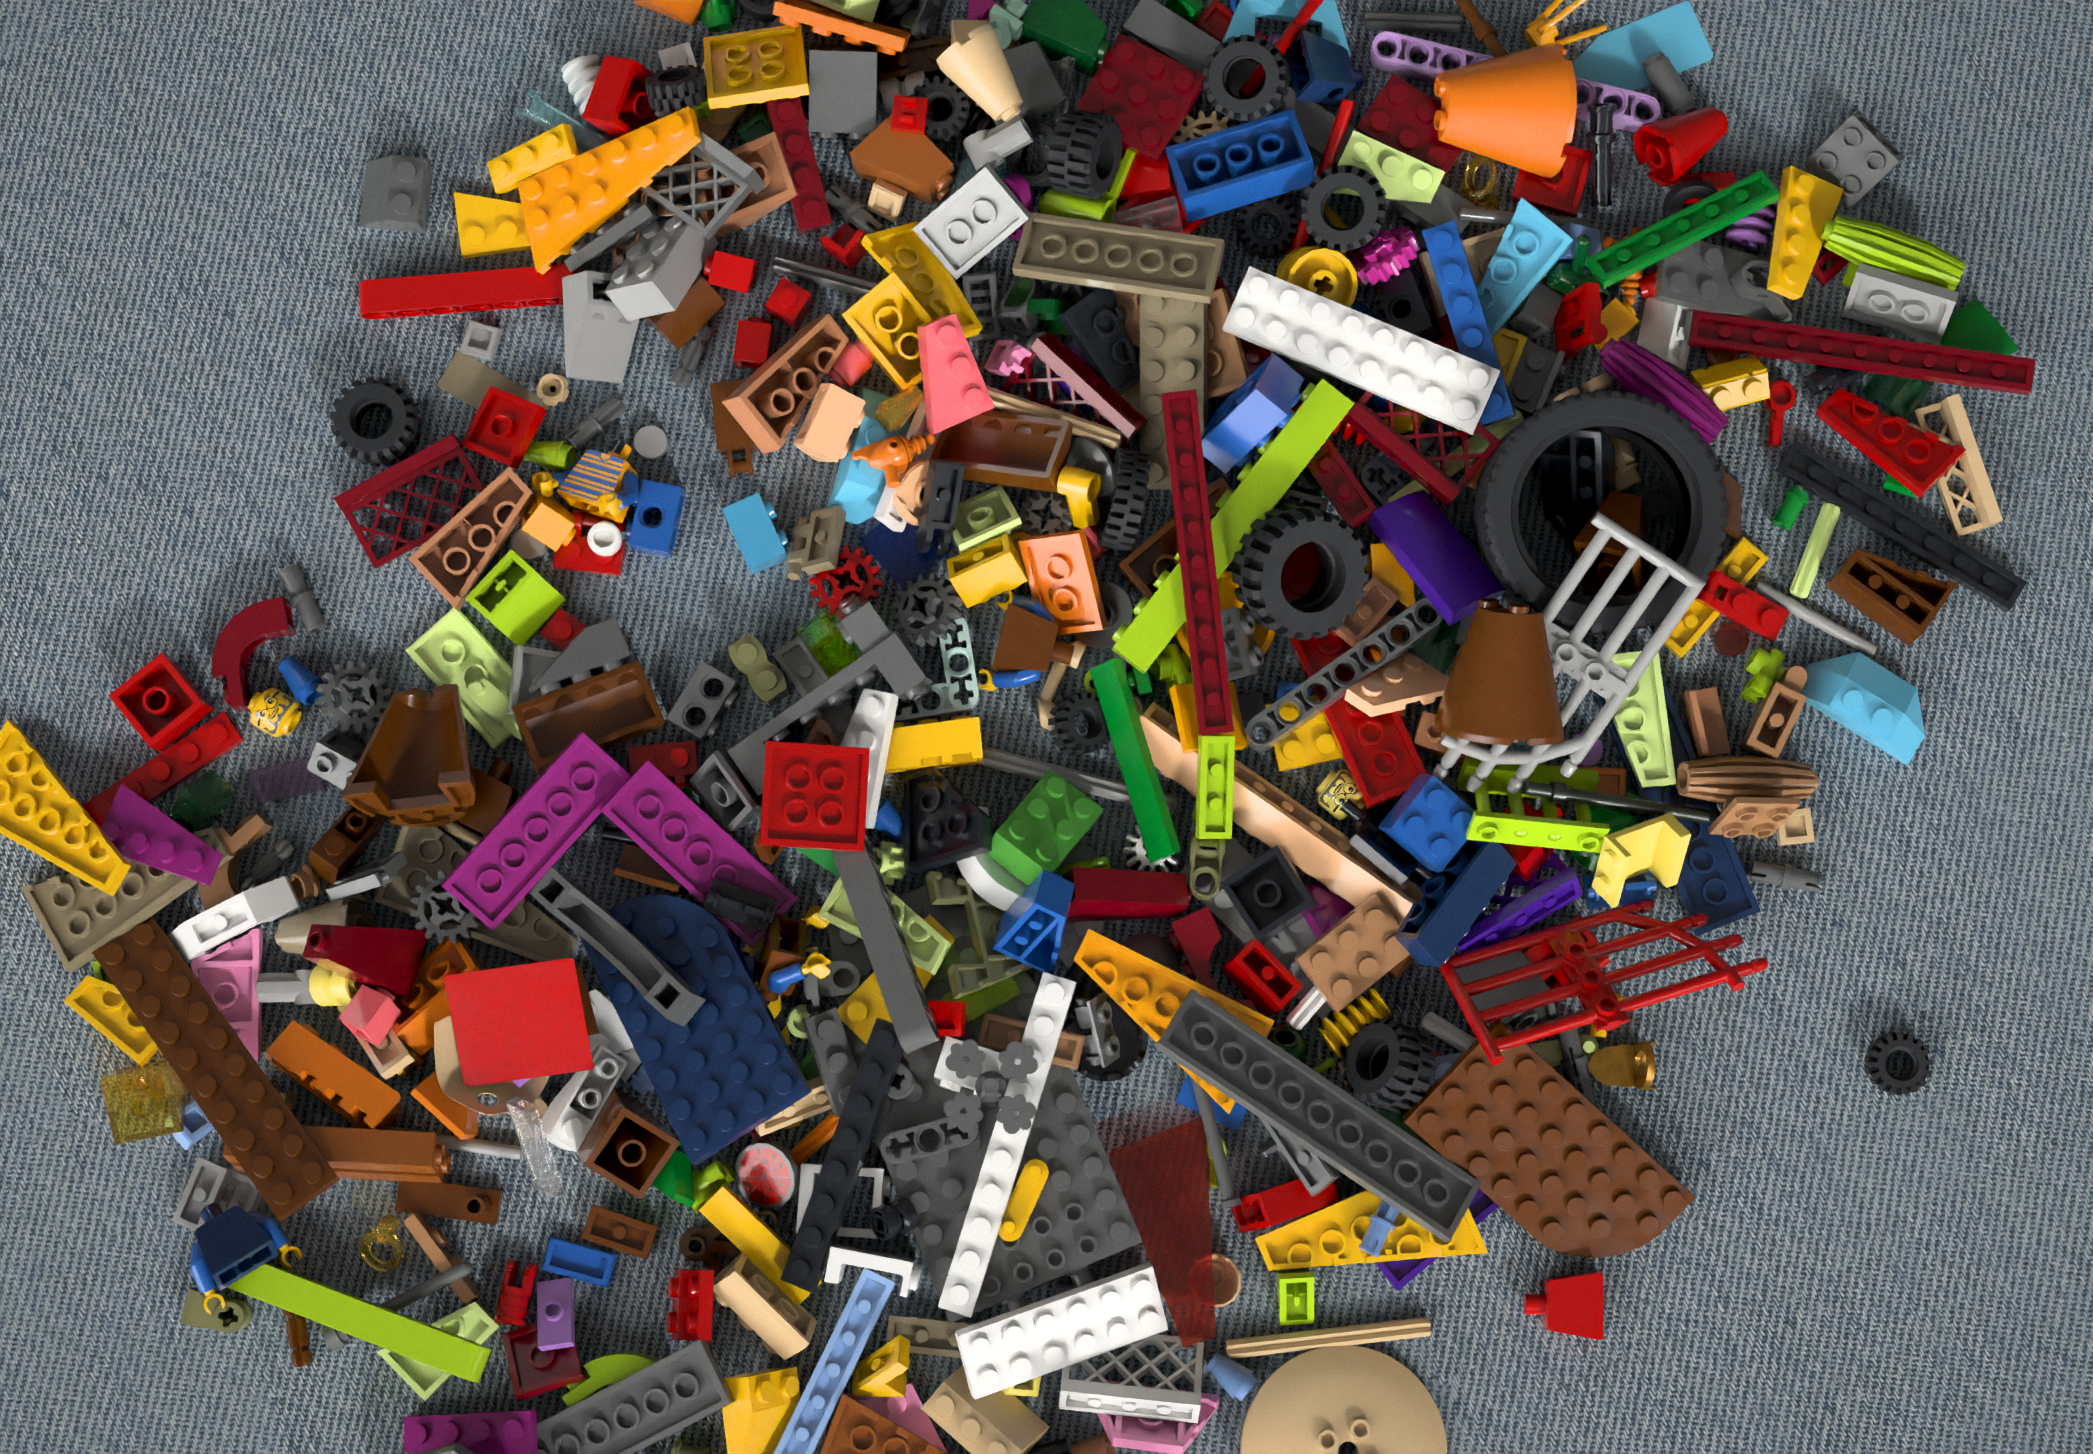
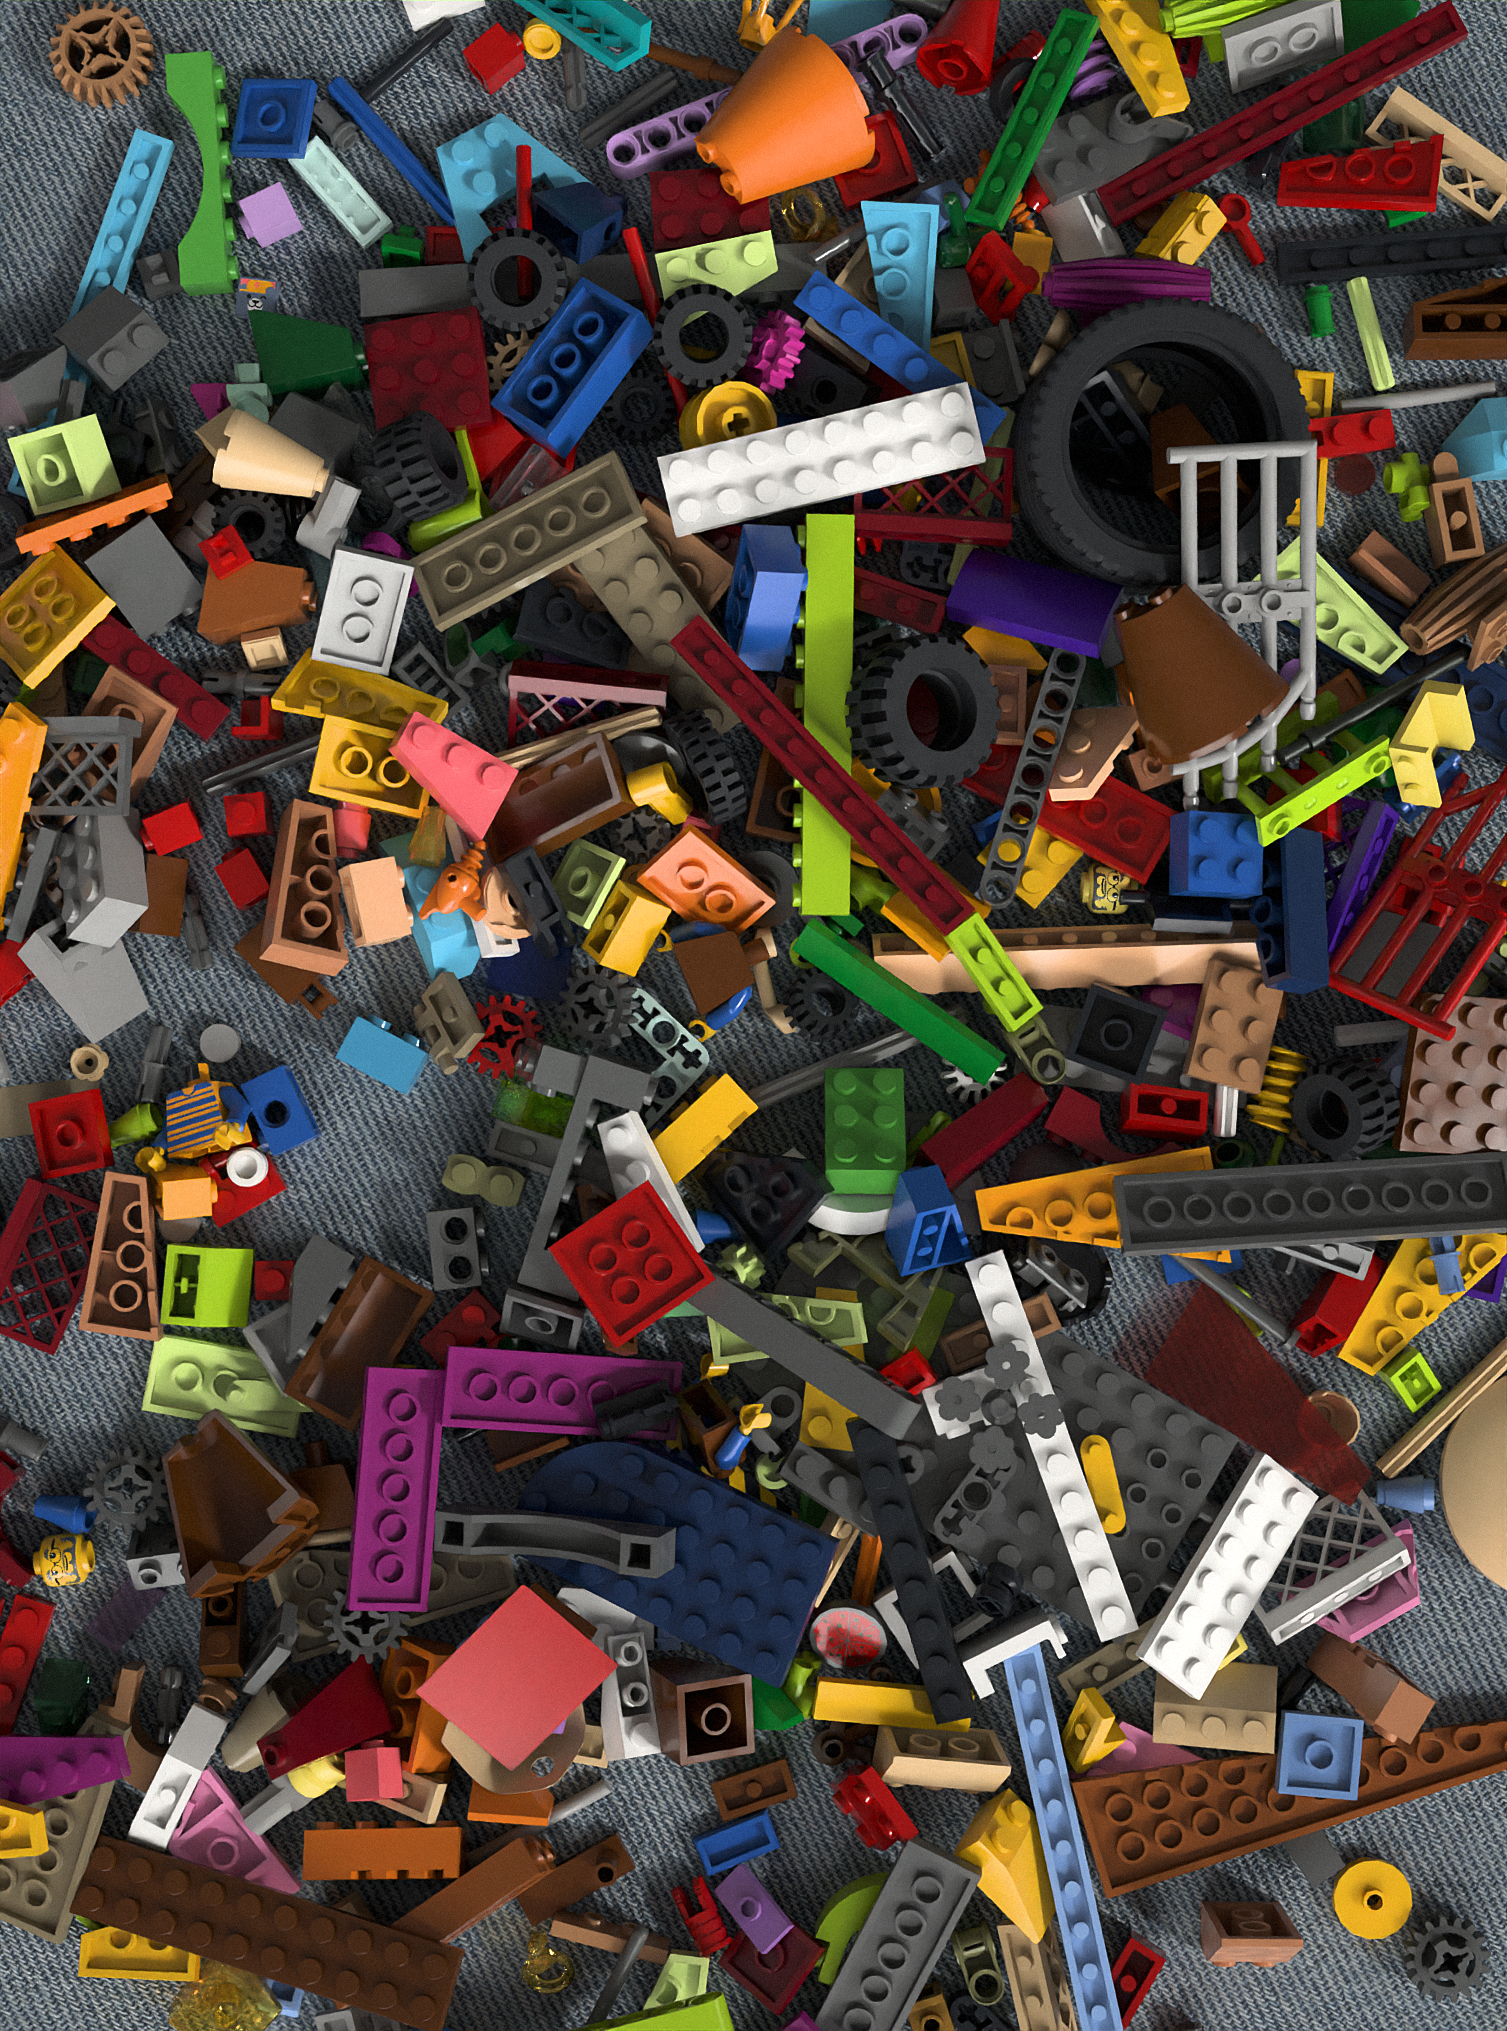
camera: 35 degrees left, 5 degrees up
clear tile [506,1097,564,1198] -> none
bright pink plate [983,340,1032,376] -> none

